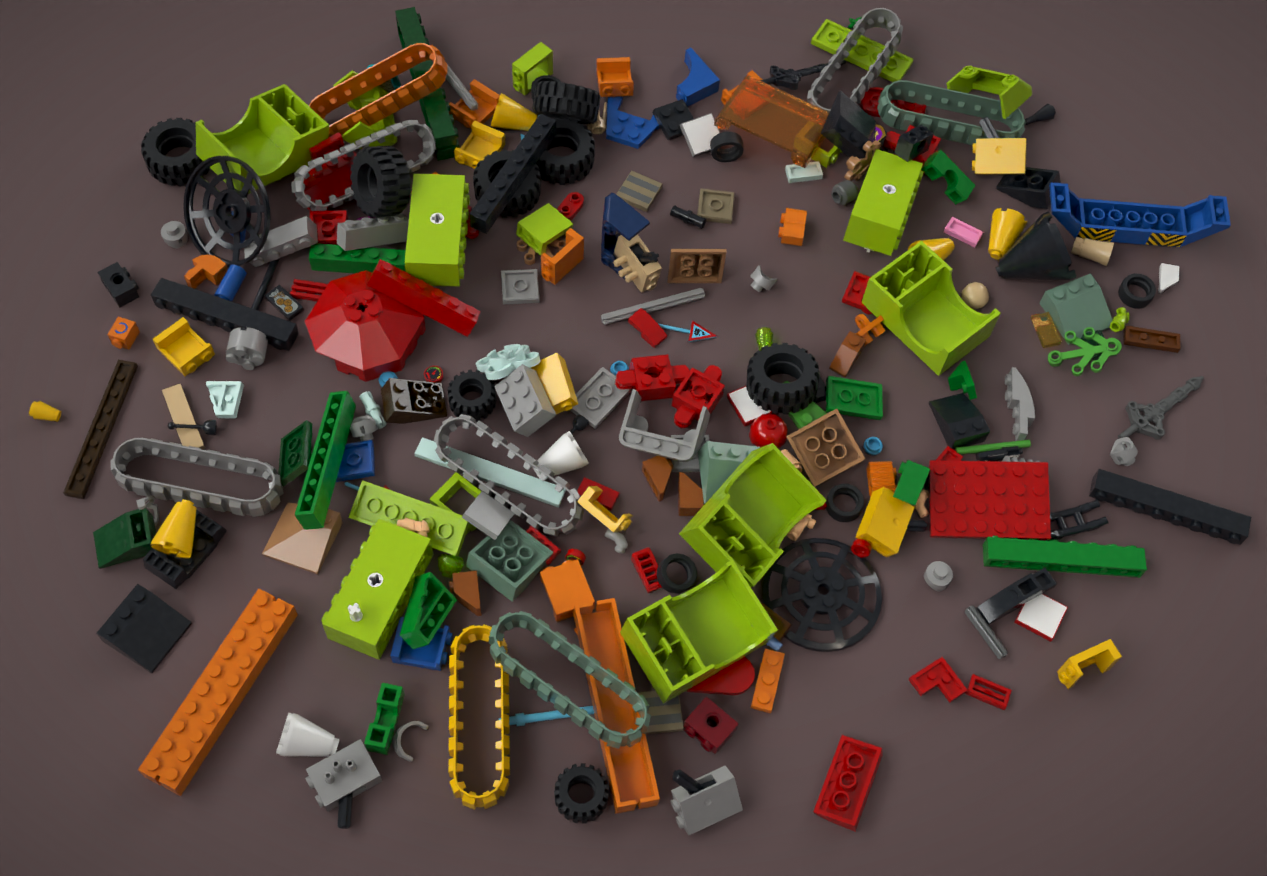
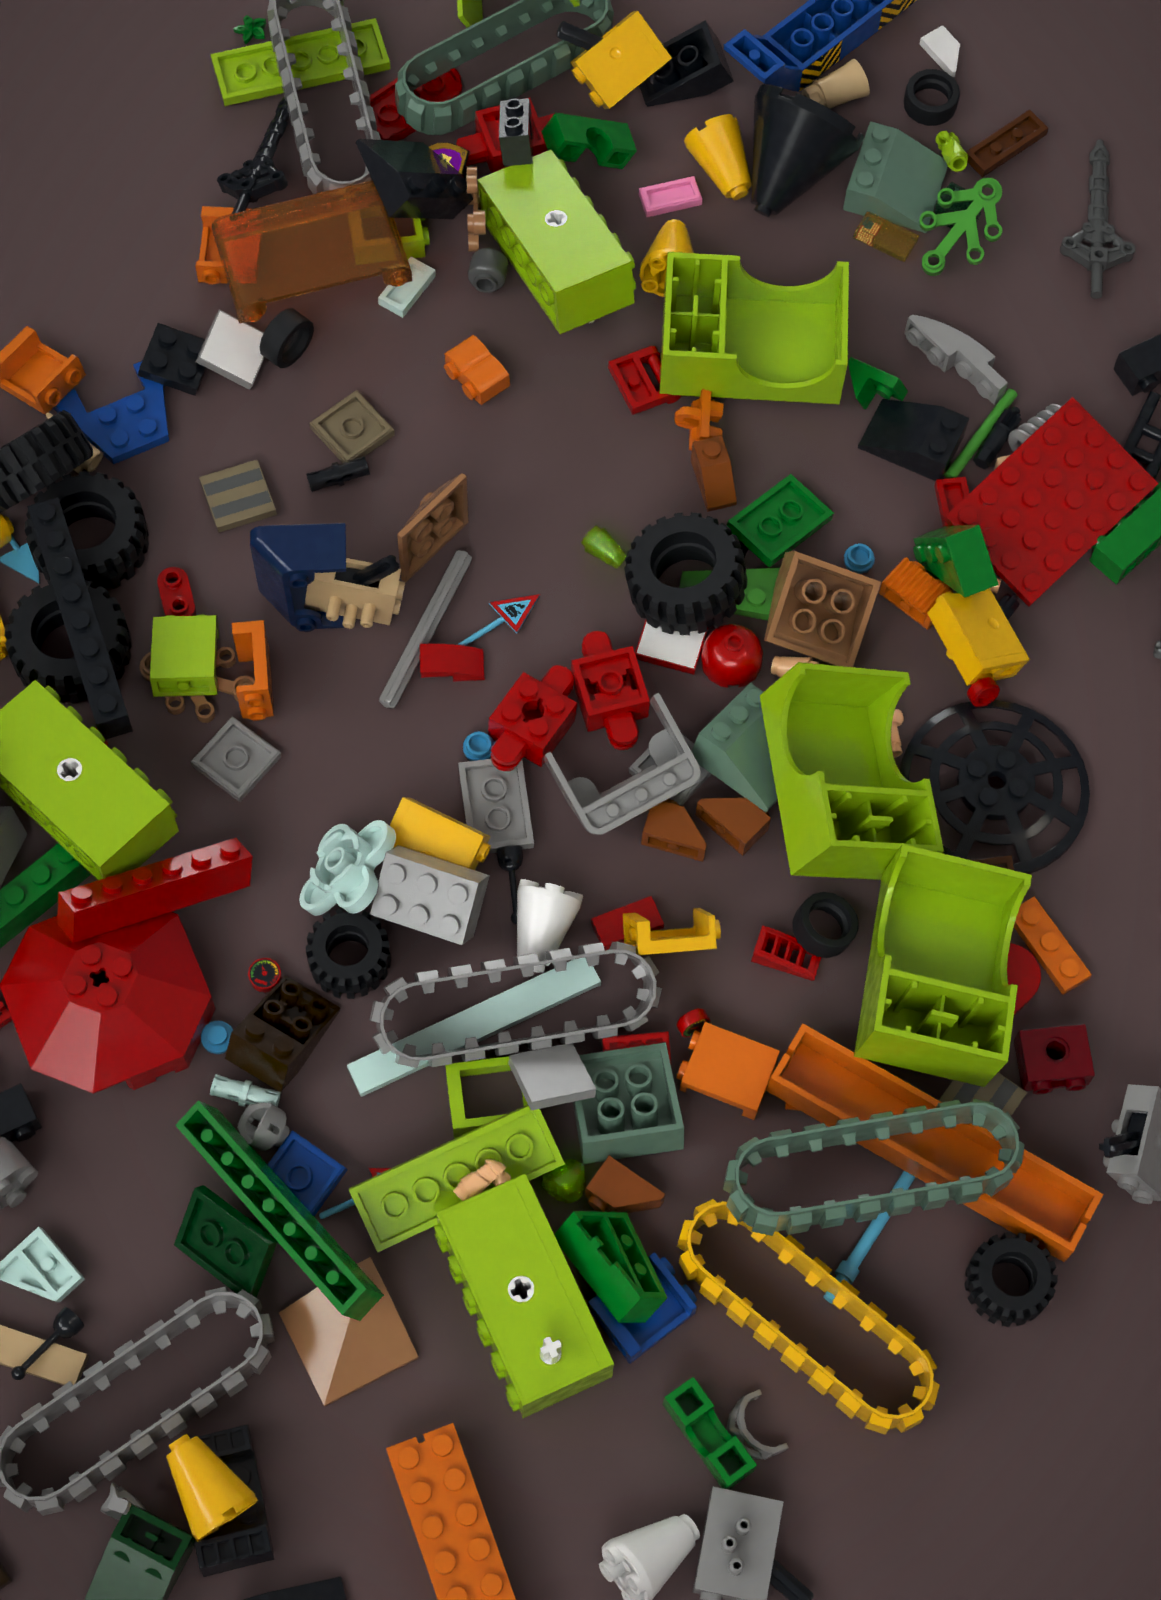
camera: 45 degrees left, 5 degrees up
light grey arm [605,528,628,554] -> none
blue arch [676,48,720,107] -> none
light grey piece [750,265,778,293] -> none
black tyre [826,483,864,523] -> none
light grey piece [924,561,953,592] -> none
tan hair [961,282,989,309] -> none
light grey piece [1110,437,1138,466] -> none

